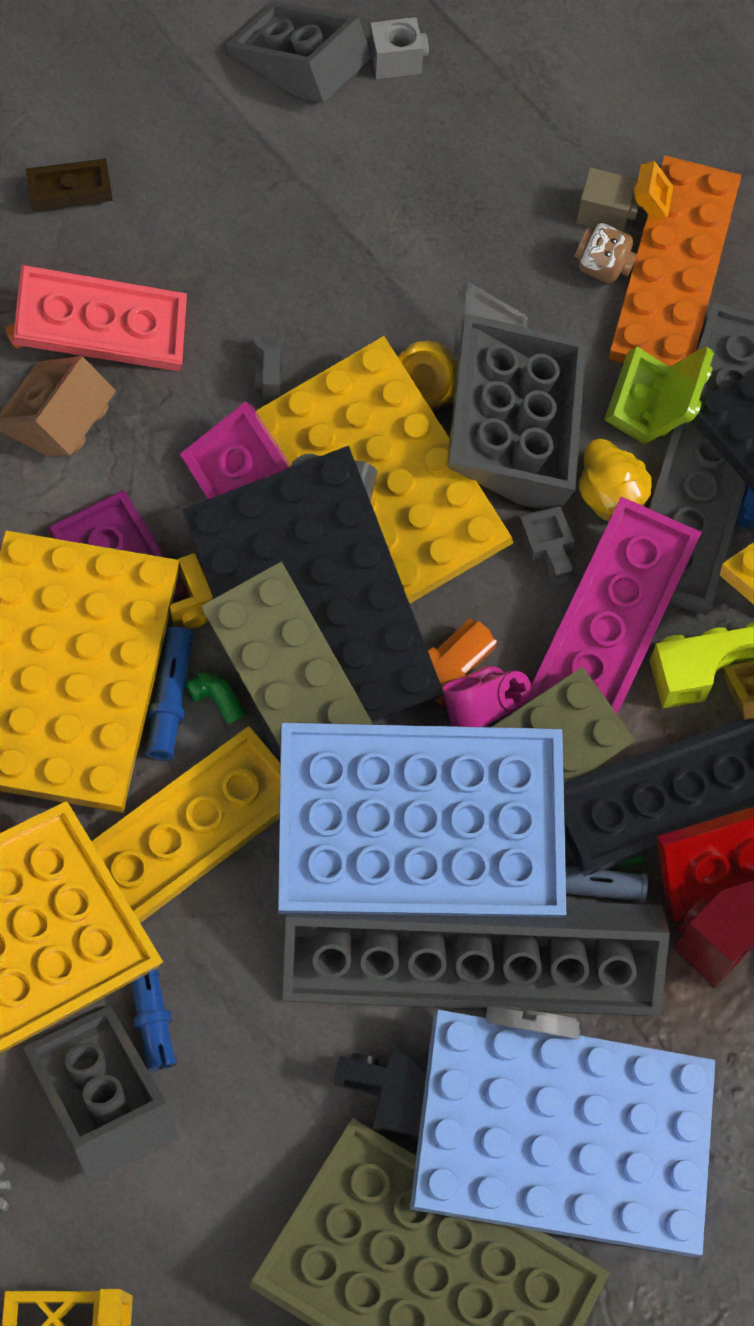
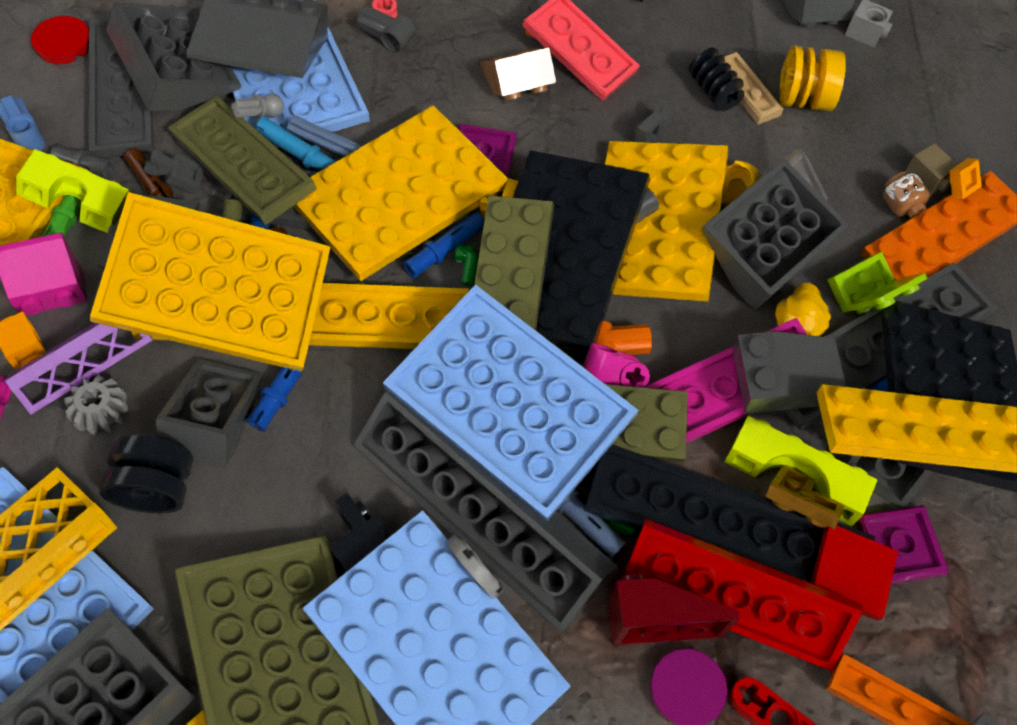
camera: 40 degrees right, 5 degrees down
dark pink plate [180,401,291,499] -> none
dark grey plate [518,506,575,588] -> none
none -> black wheel [99,435,194,514]
none -> black piece [689,47,745,111]
none -> tan tile [724,52,783,125]
none -> dark grey slope [733,331,846,414]
none -> yellow wheel [780,46,846,112]

